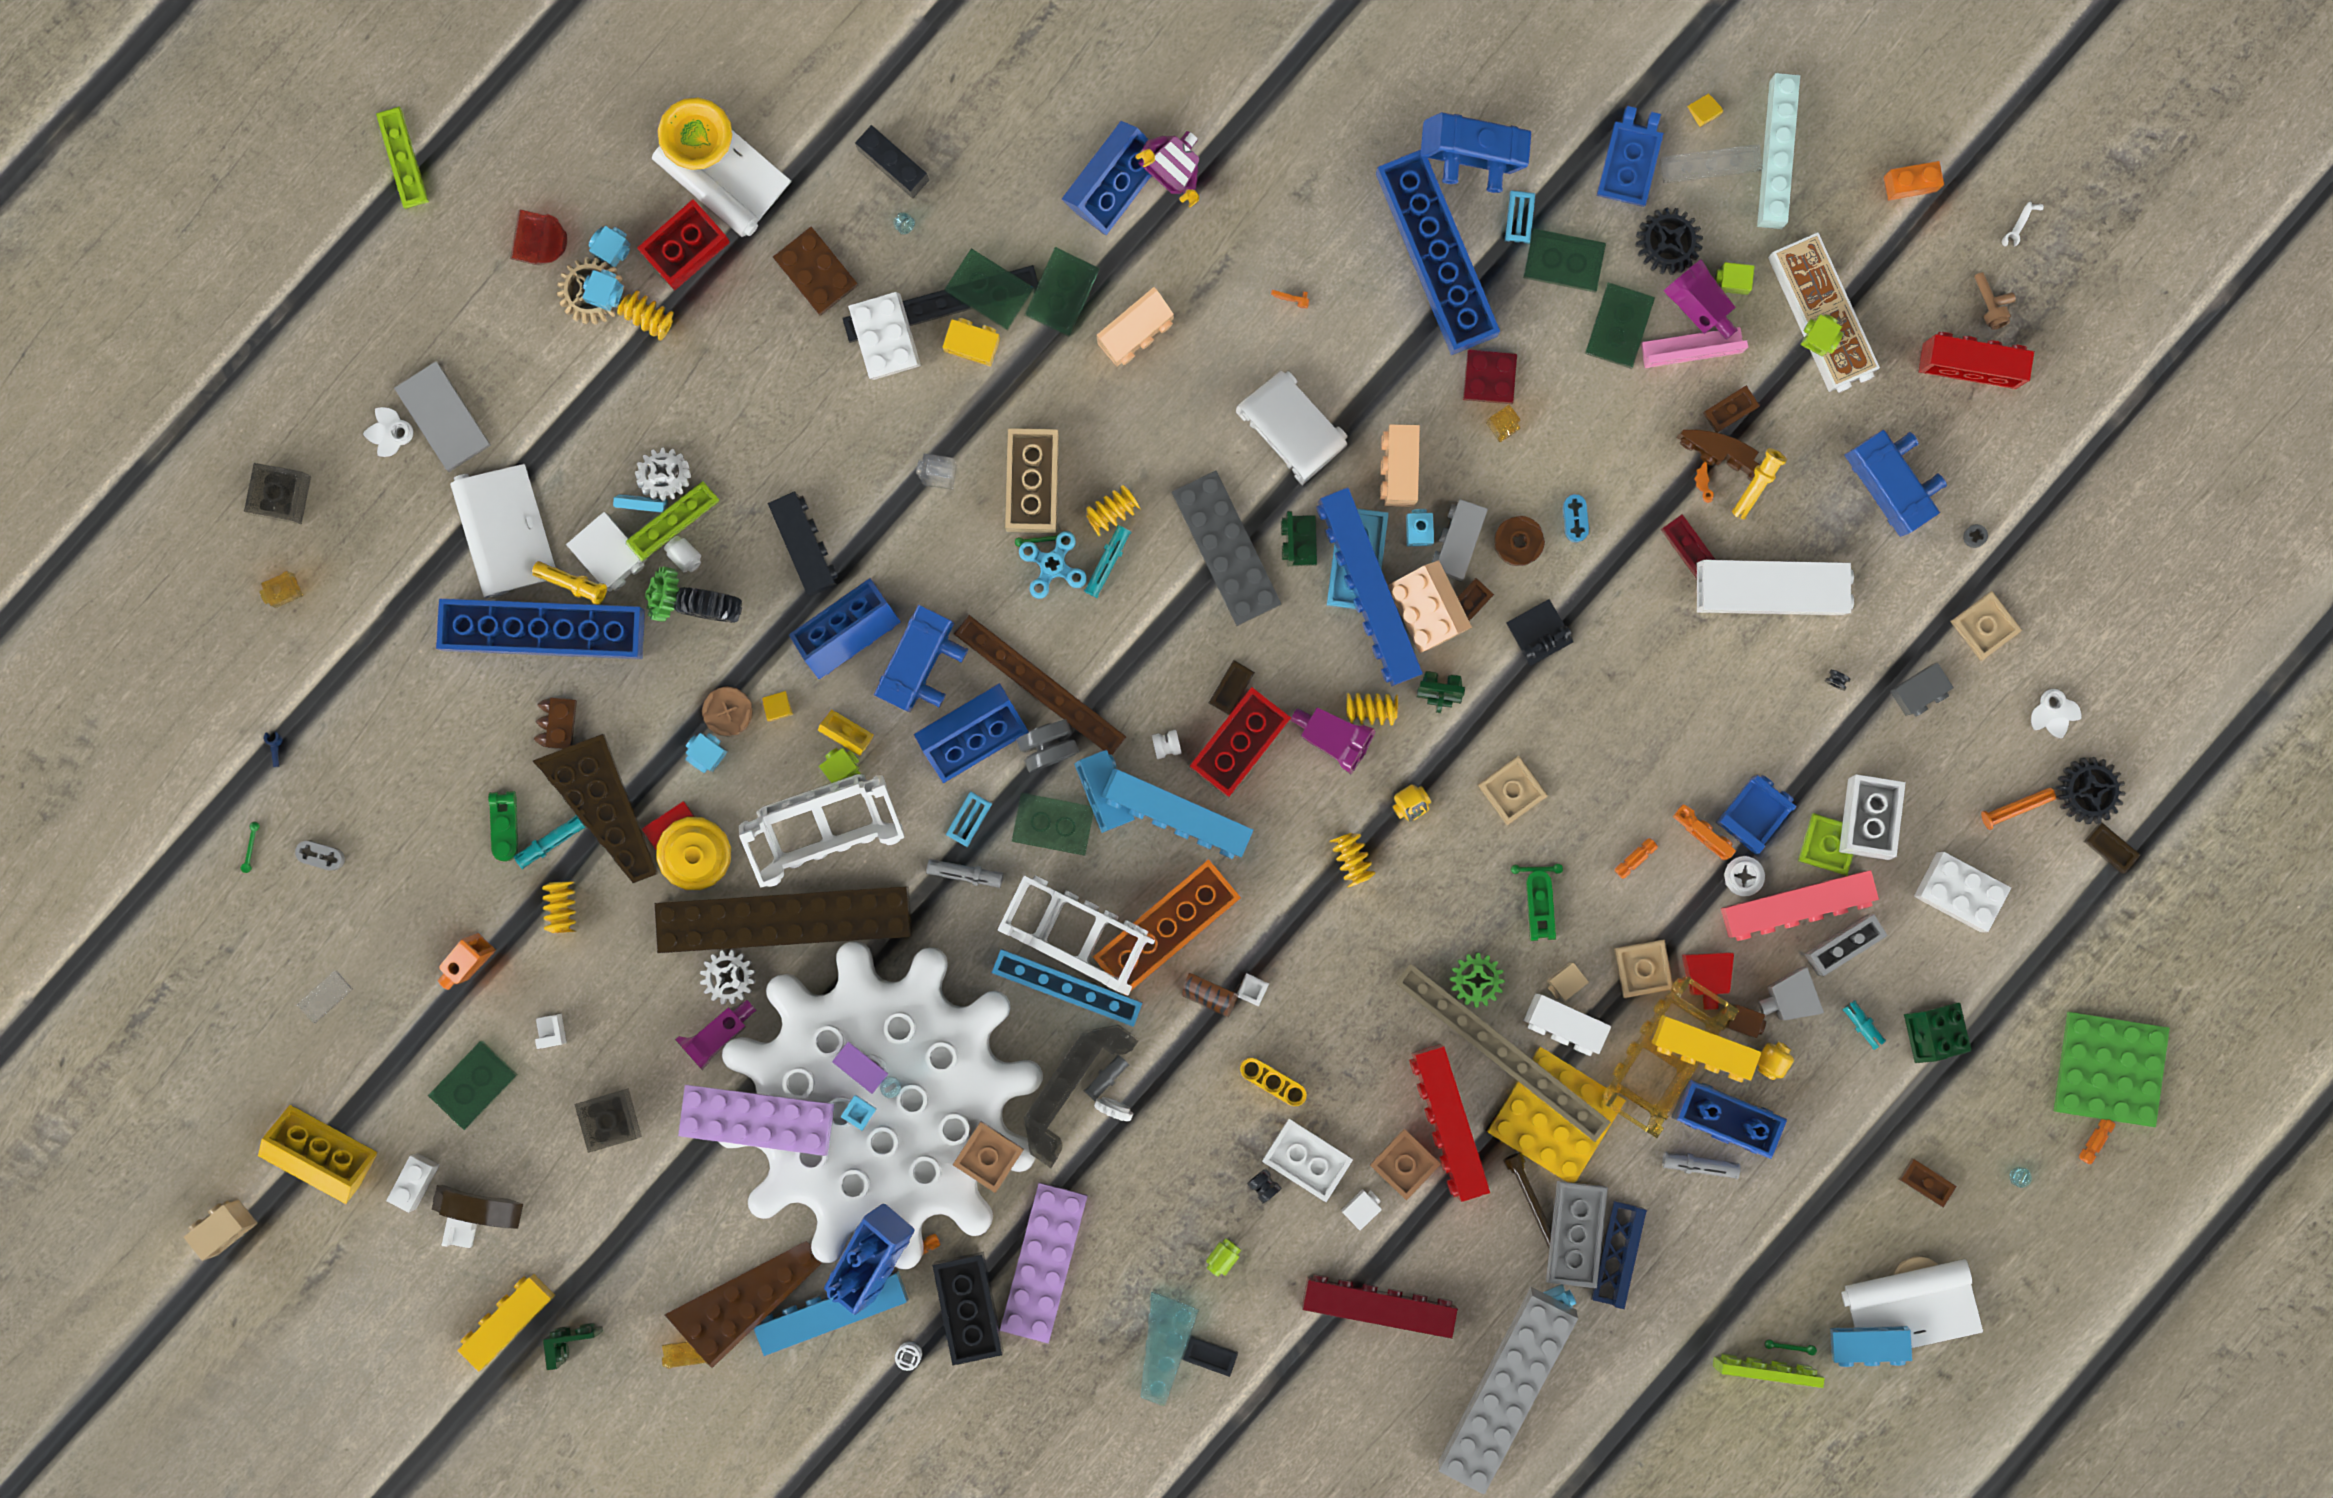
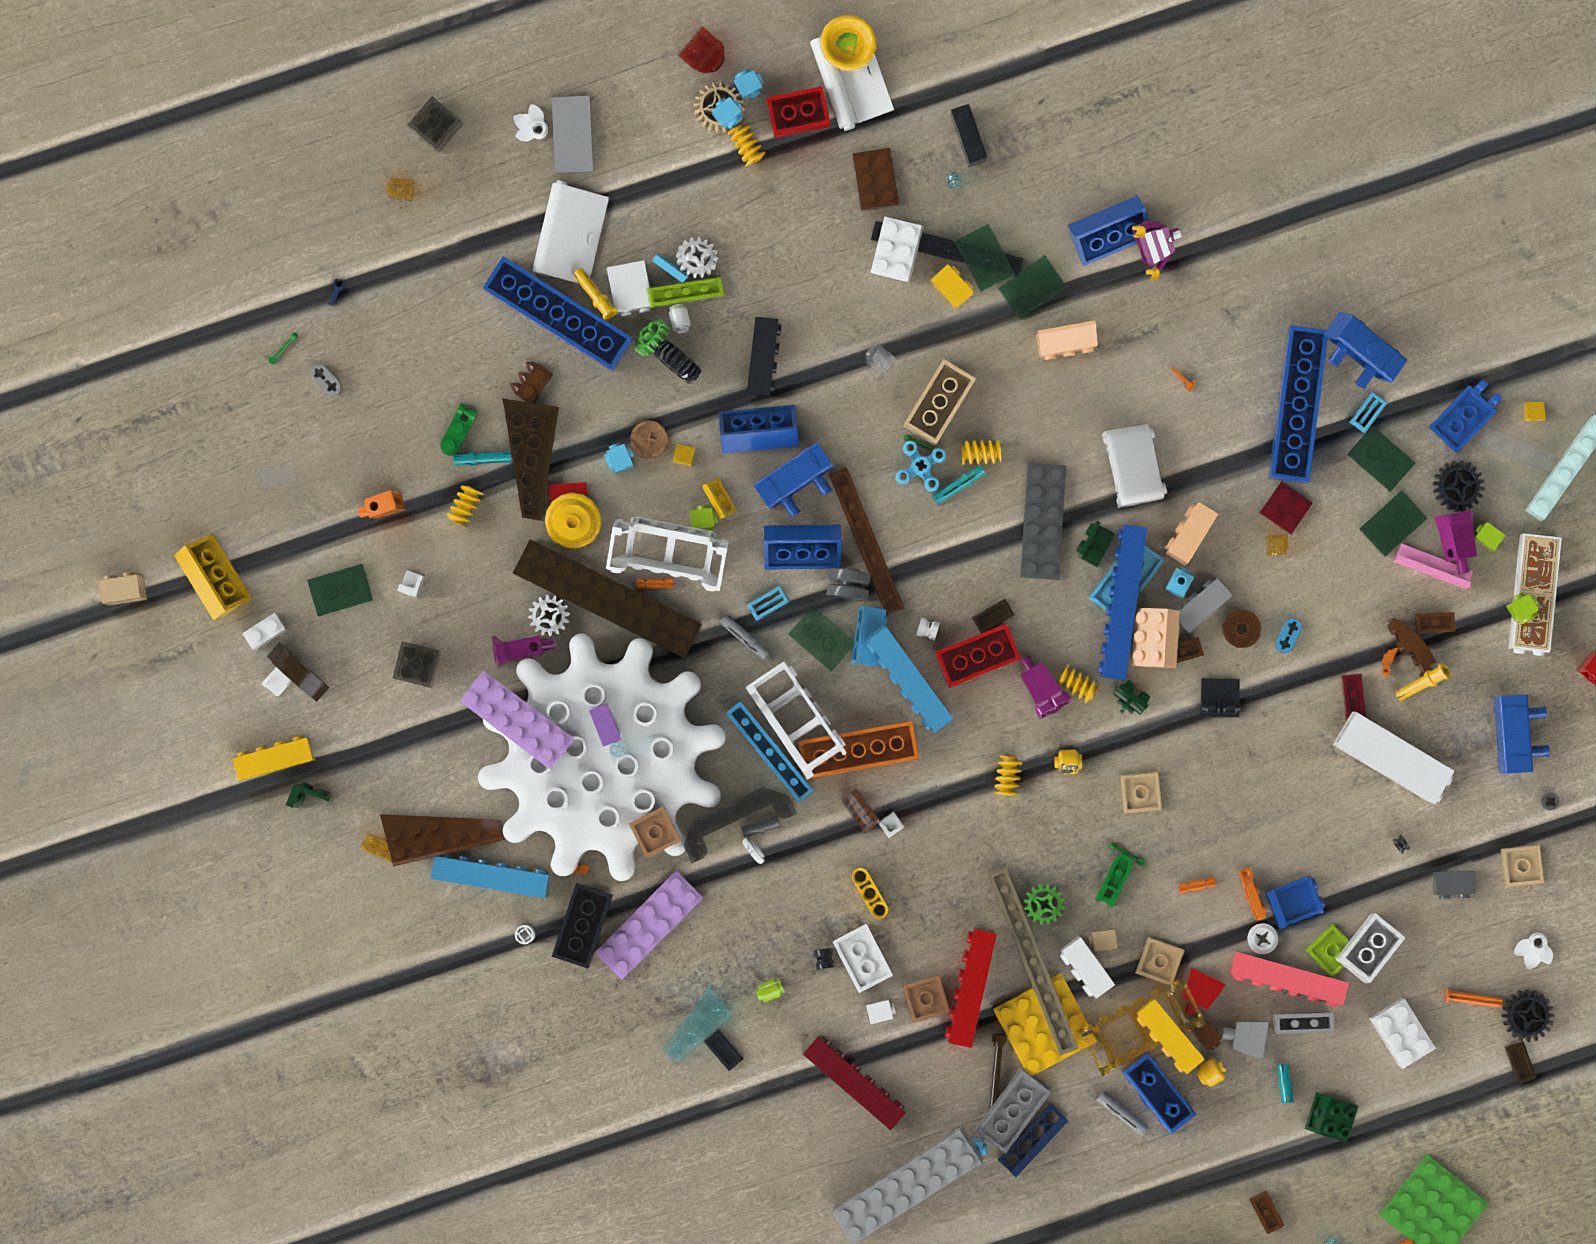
camera: 35 degrees right, 0 degrees up
blue piece [824,1204,915,1315] -> none
medium azure plate [841,1095,877,1131] -> none
none -> orange axle [636,578,674,589]

